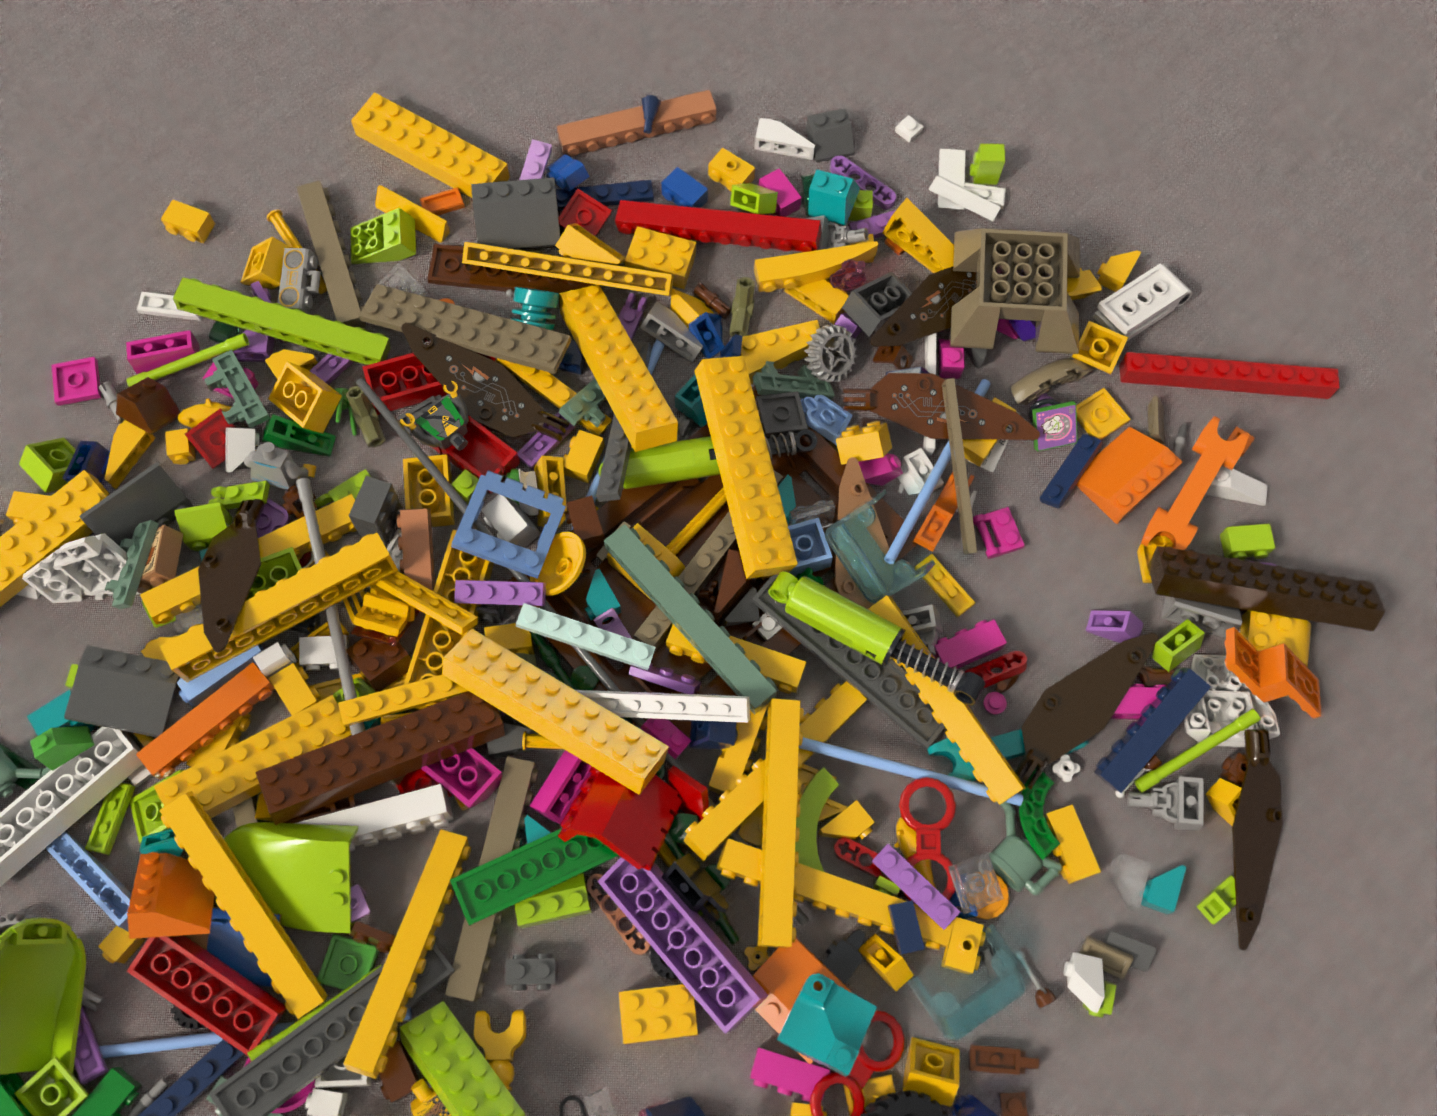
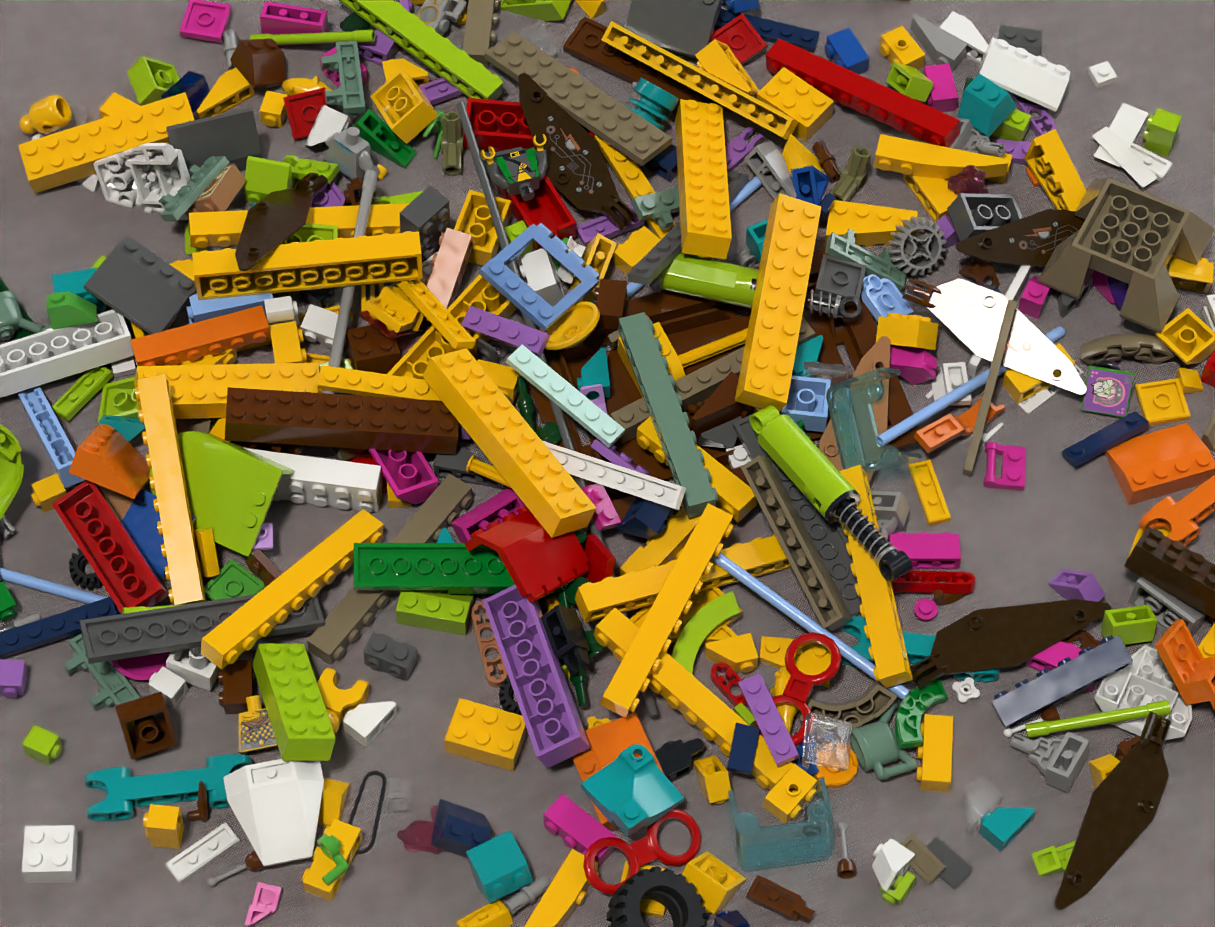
camera: 25 degrees right, 10 degrees down
none -> yellow slope [194,528,220,577]
none -> white slope [343,701,398,748]
none -> dark tan brick [741,455,853,631]
none -> yellow wing [759,636,831,688]
none -> dark tan brick [798,681,897,730]
none -> light grey slope [910,14,968,72]
none -> white slope [978,37,1070,112]
none -> yellow slope [1175,368,1204,394]

